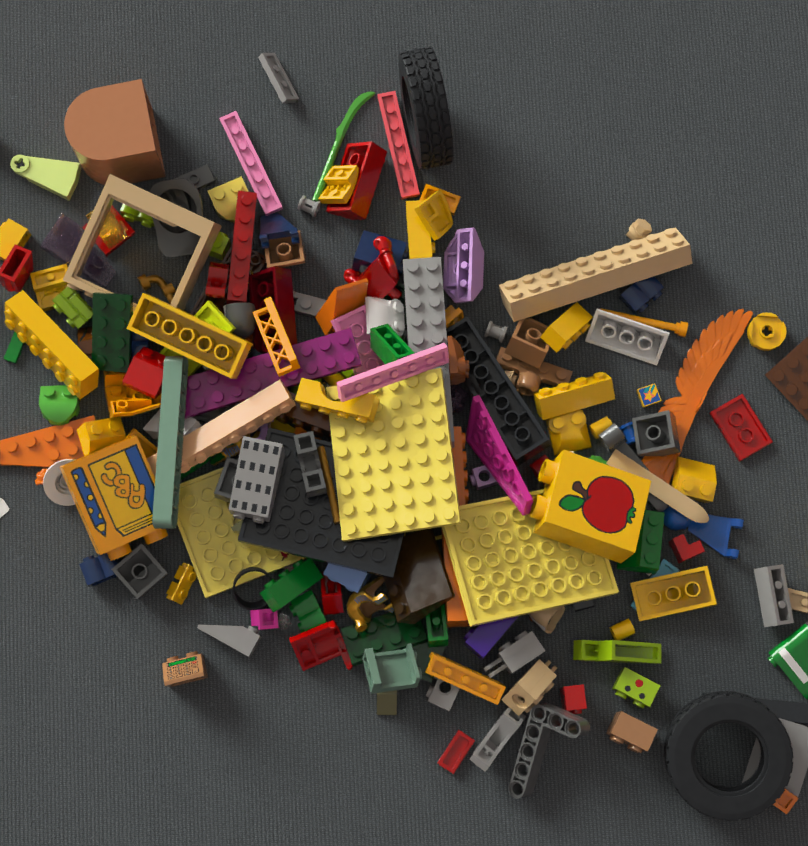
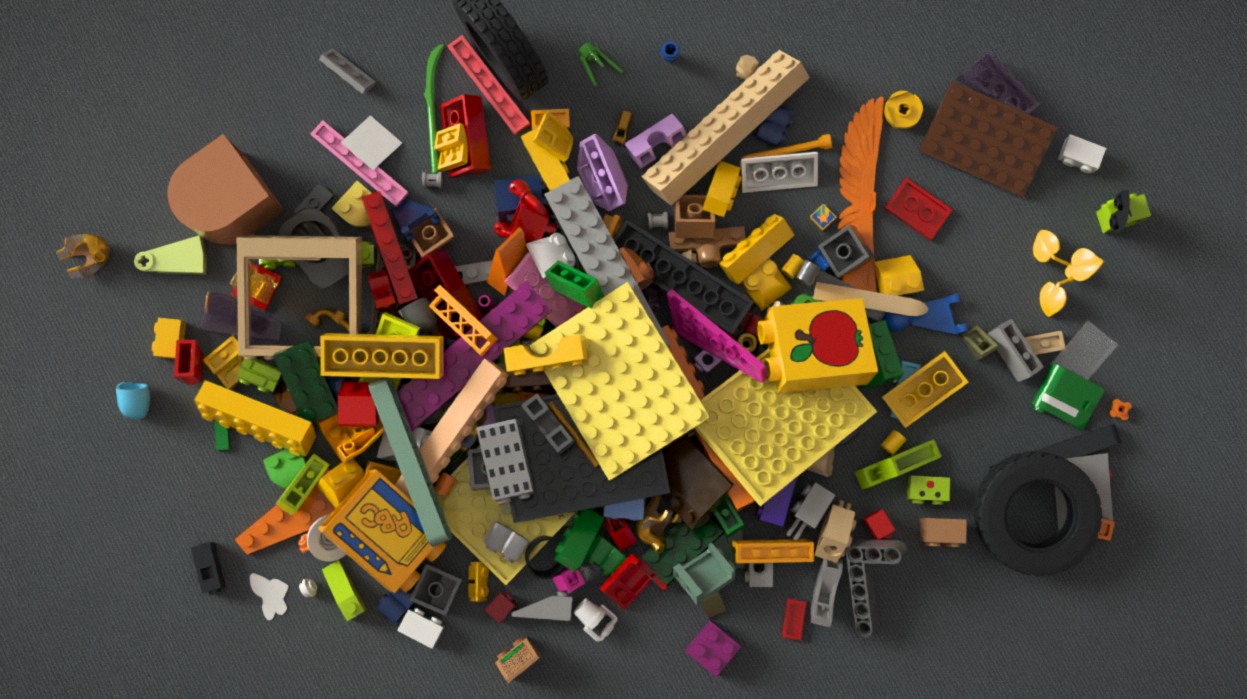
camera: 20 degrees left, 5 degrees up
bright pink plate [337,343,449,402] -> none
red piece [669,534,705,563] -> none
none -> lime slope [276,454,329,515]
none -> white plate [299,578,317,597]
none -> lime slope [322,560,368,621]
none -> white sticker [340,115,402,170]
none -> white brick [397,607,445,649]
none -> orange piece [434,472,457,497]
none -> dark pink cone [477,295,496,313]
none -> light grey brick [483,521,530,563]
none -> dark red brick [485,592,516,623]
none -> white piece [574,598,617,642]
none -> bright green plant [579,42,623,87]
none -> pearl gold bar [612,110,633,147]
none -> lavender arch [625,114,687,169]
none -> blue cone [661,42,680,63]
none -> magenta brick [685,620,741,677]
none -> yellow brick [737,333,757,353]
none -> olive slope [961,325,999,360]

